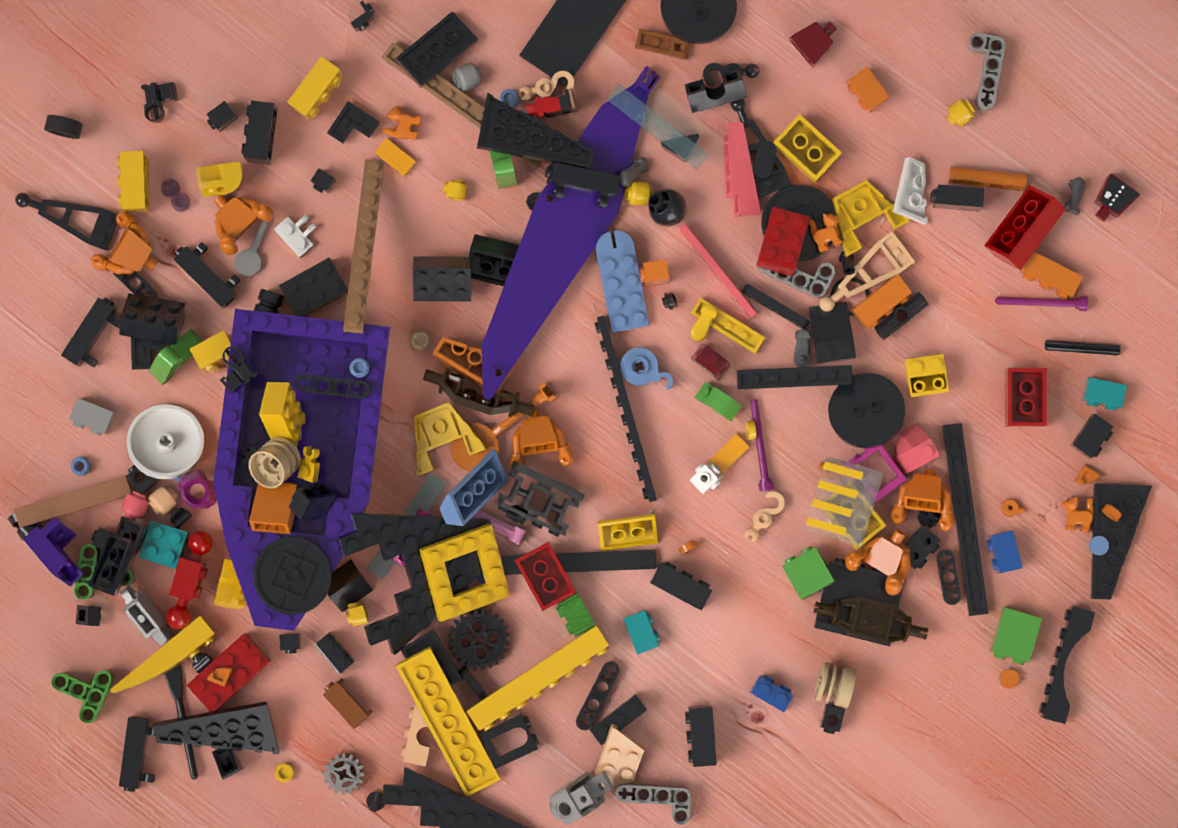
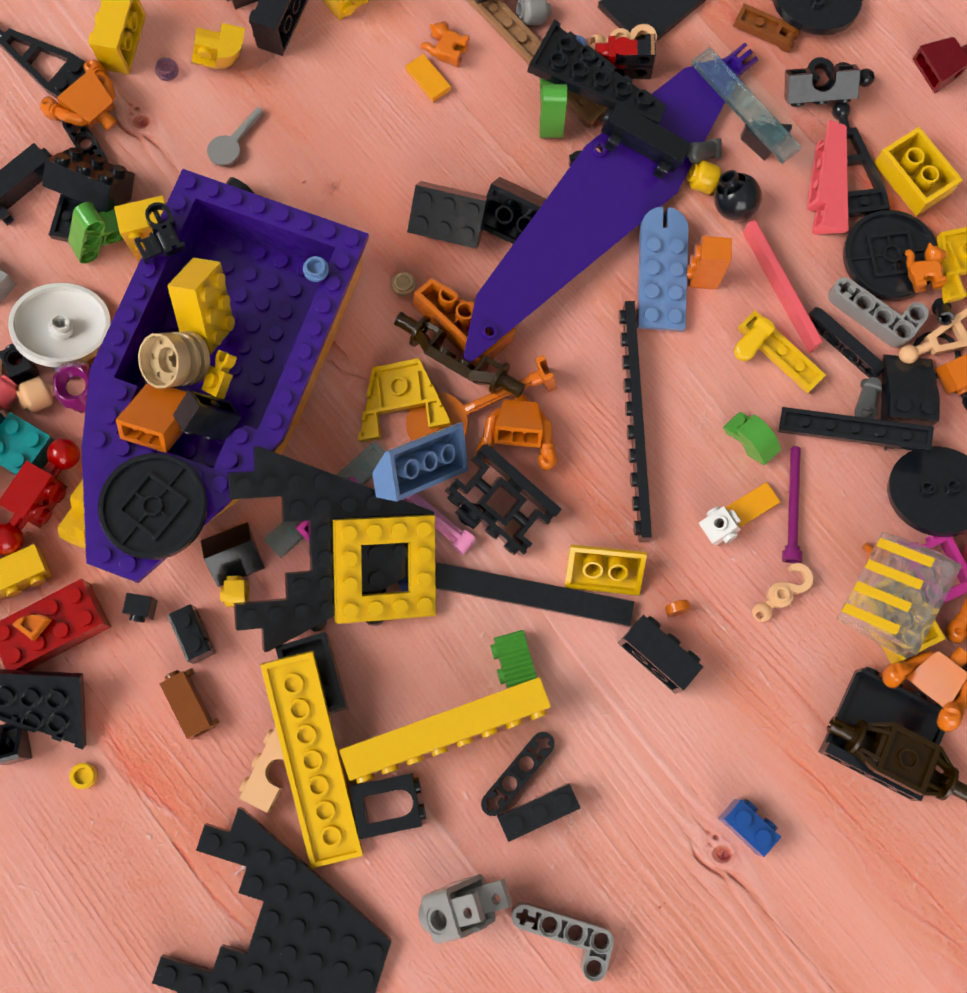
camera: 10 degrees right, 10 degrees down
plate [161,179,180,197] -> none
black plate [170,507,192,529] -> none
black brick [173,242,241,309] -> none
black plate [192,652,213,673] -> none
orange torso [214,195,274,255] -> none
white hinge [274,215,318,258] -> none
black brick [279,257,348,317] -> none
black beam [294,374,371,399] -> none
black plate [310,168,336,193] -> none
light grey gear [323,753,365,795] -> none
black plate [327,101,380,144] -> none
medium nougat plate [343,159,384,334] -> none
black plate [366,791,385,812] -> none
yellow plate [443,179,467,201] -> none
black gear [448,608,510,670] -> none
black tile [459,666,488,700] -> none
red brick [515,542,576,611] -> none
light nougat wing [593,724,644,788] -> none
medium blue piece [620,348,673,390] -> none
teal brick [623,610,661,655] -> none
black plate [662,292,678,310] -> none
black brick [685,705,717,767] -> none
dark red torso [690,344,730,381] -> none
yellow tile [745,420,757,440] -> none
black tile [753,141,776,179] -> none
red brick [756,207,810,276] -> none
bright green piece [782,546,836,600] -> none
tan wheel [815,662,857,708] -> none
black brick [820,704,845,734] -> none

